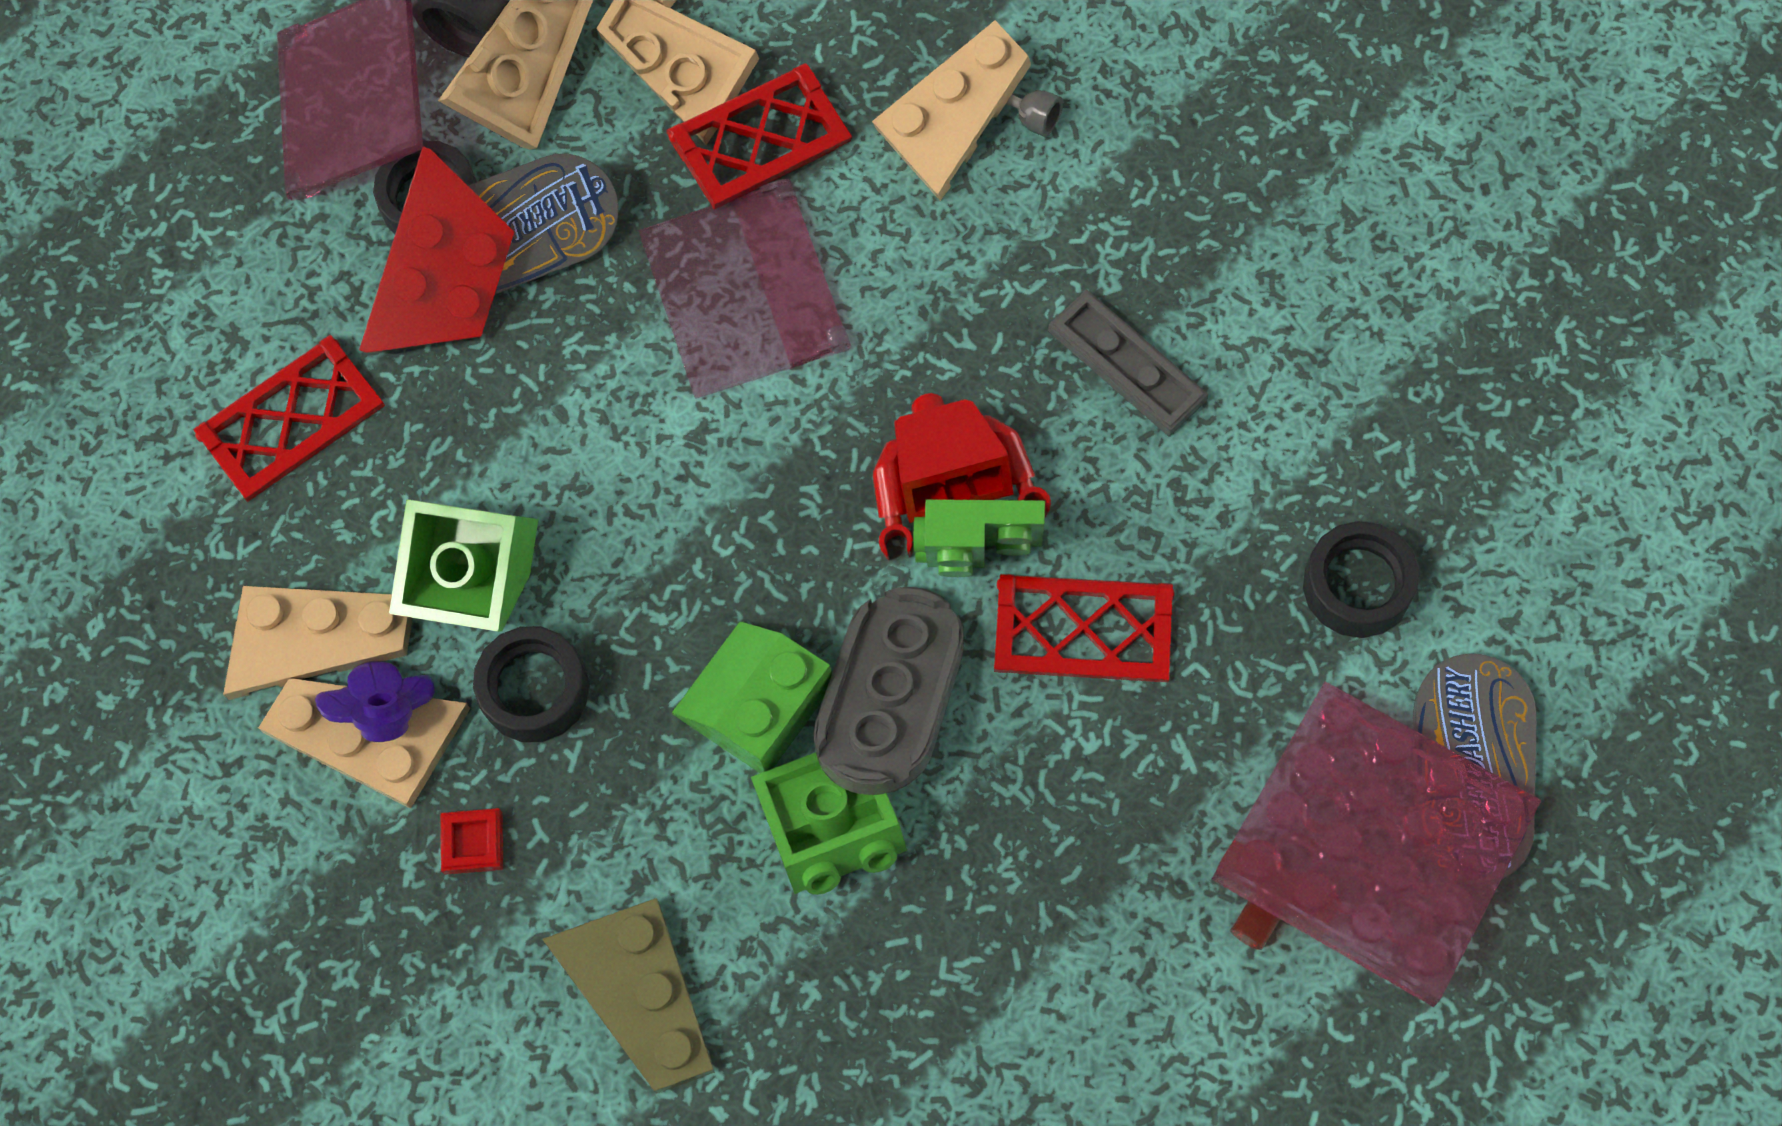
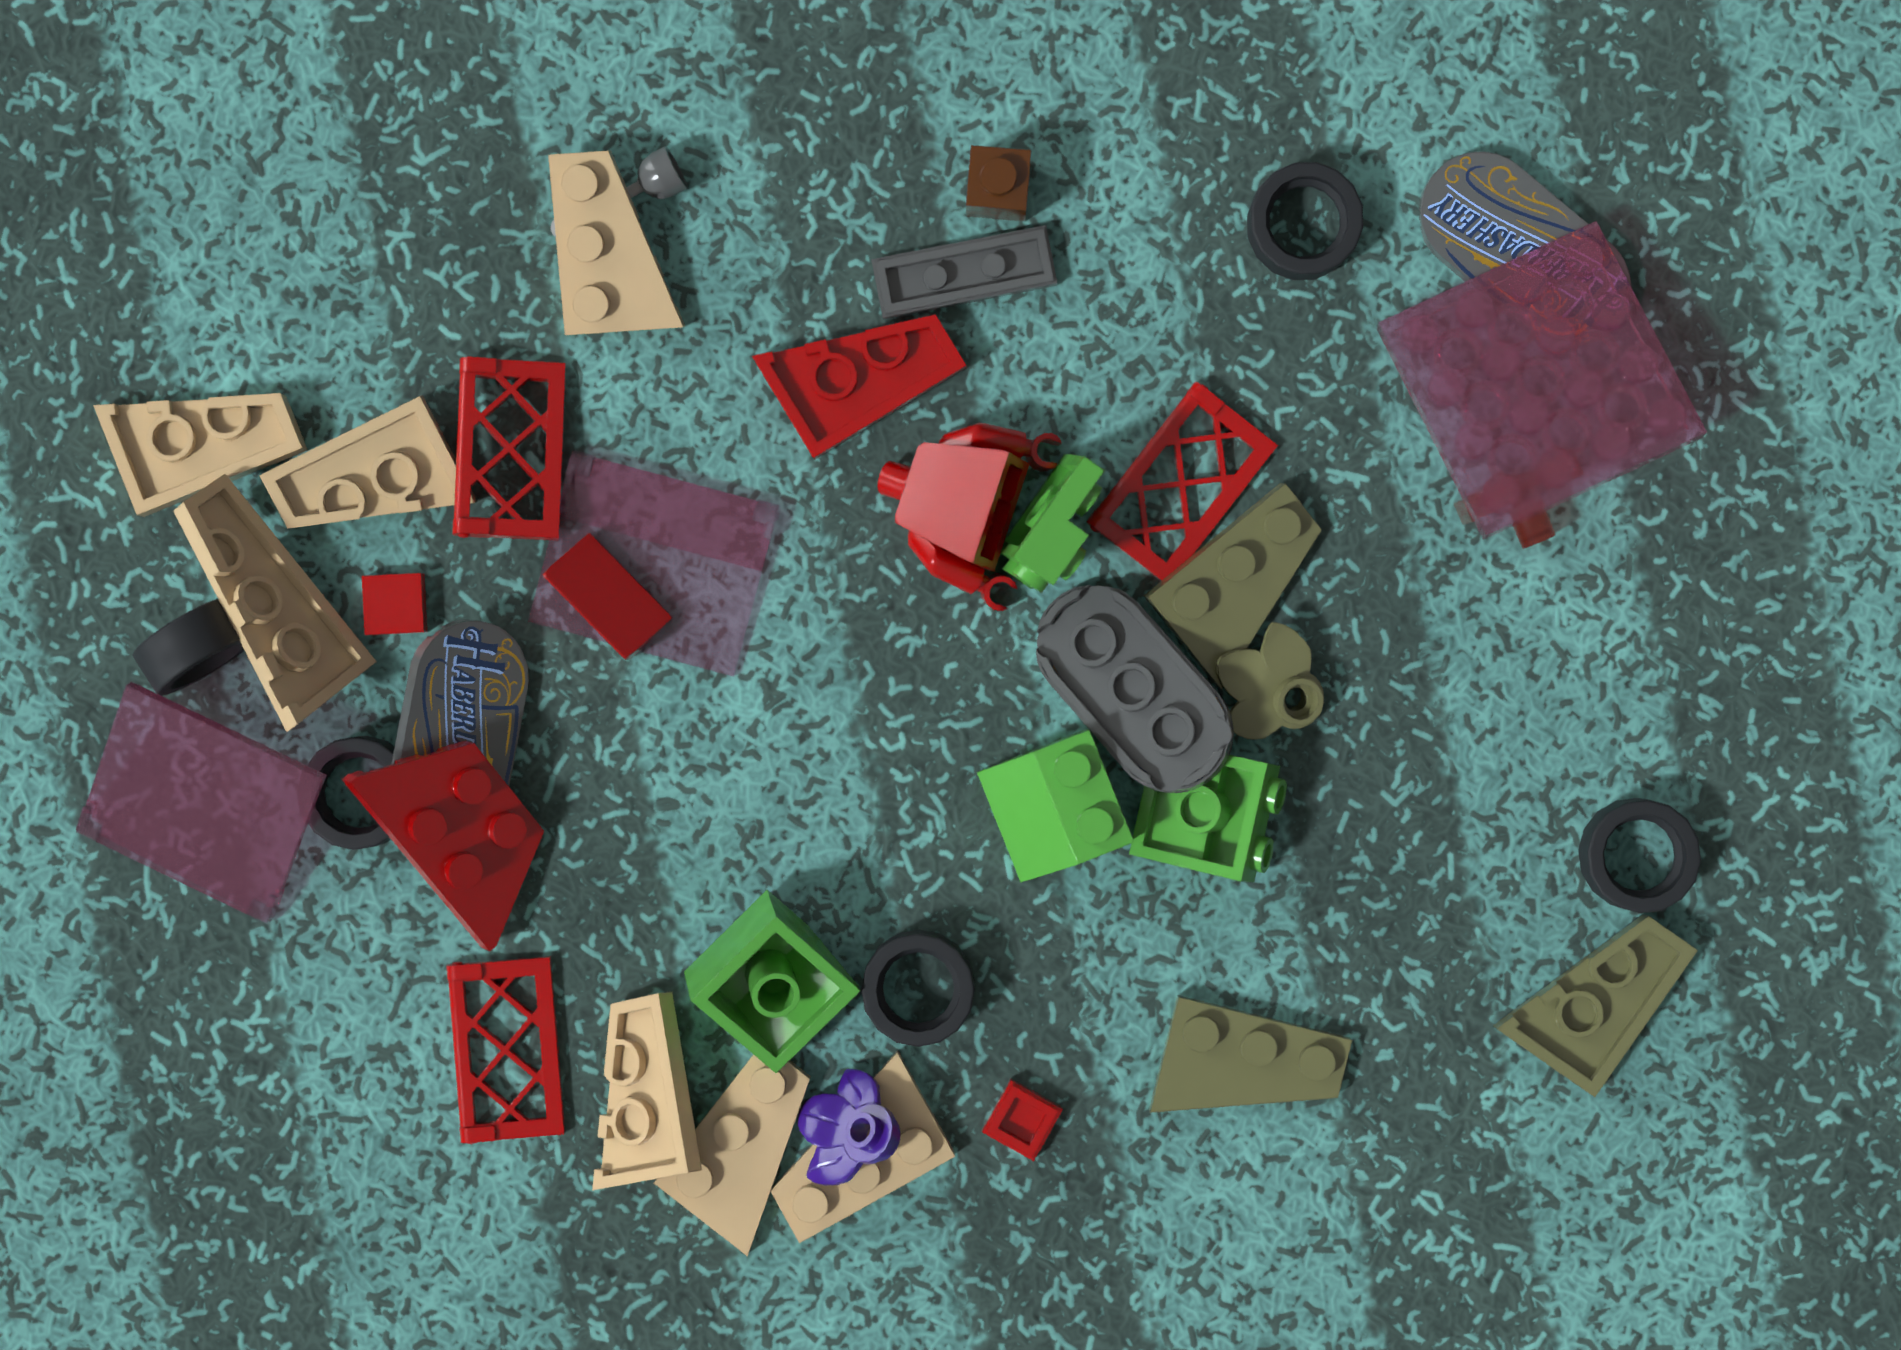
camera: 65 degrees left, 20 degrees up
none -> red tile [362,573,428,635]
none -> red slope [542,533,673,660]
none -> tan wing [592,992,702,1190]
none -> red wing [752,314,967,460]
none -> reddish brown brick [966,145,1031,221]
none -> olive wing [1144,483,1321,689]
none -> olive plate [1216,622,1324,739]

